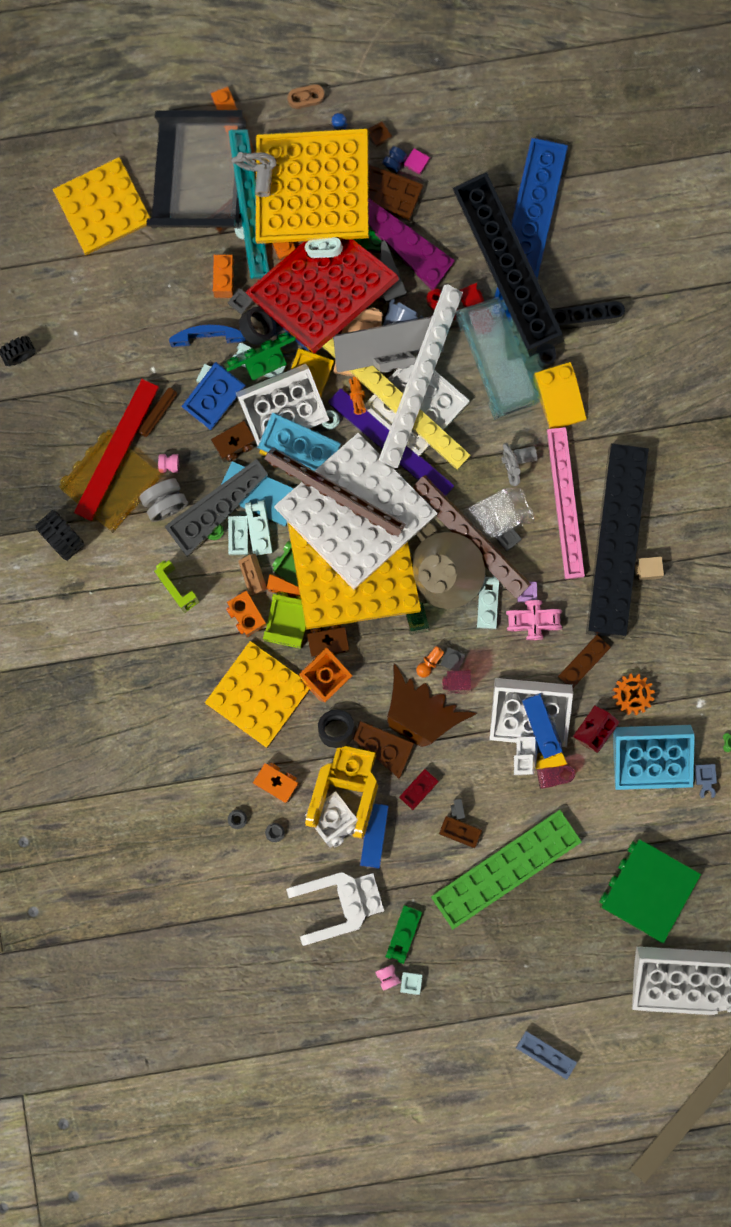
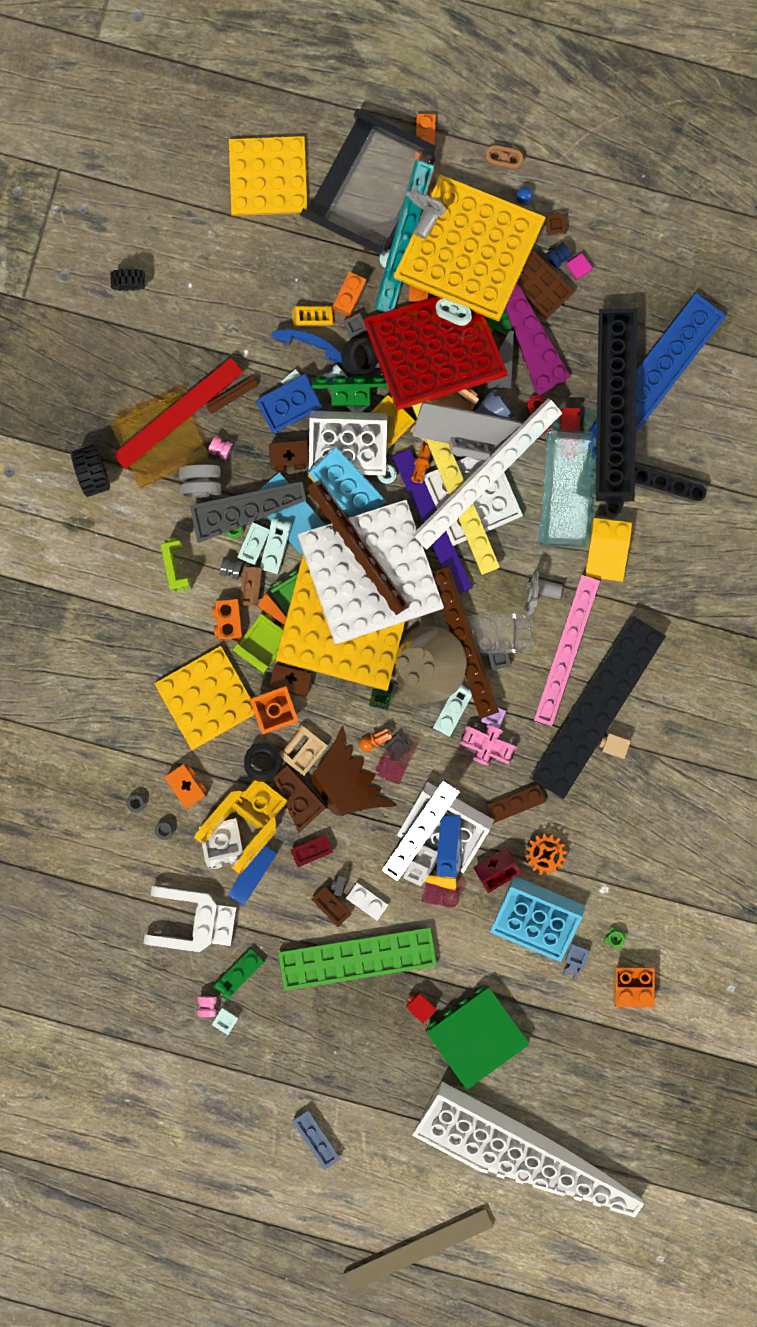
camera: 15 degrees right, 5 degrees up
none -> dark grey wheel [219,557,243,580]
none -> tan plate [279,725,328,776]
none -> yellow slope [292,306,333,328]
none -> white plate [346,883,388,921]
none -> plate [382,779,461,881]
none -> red brick [406,992,437,1024]

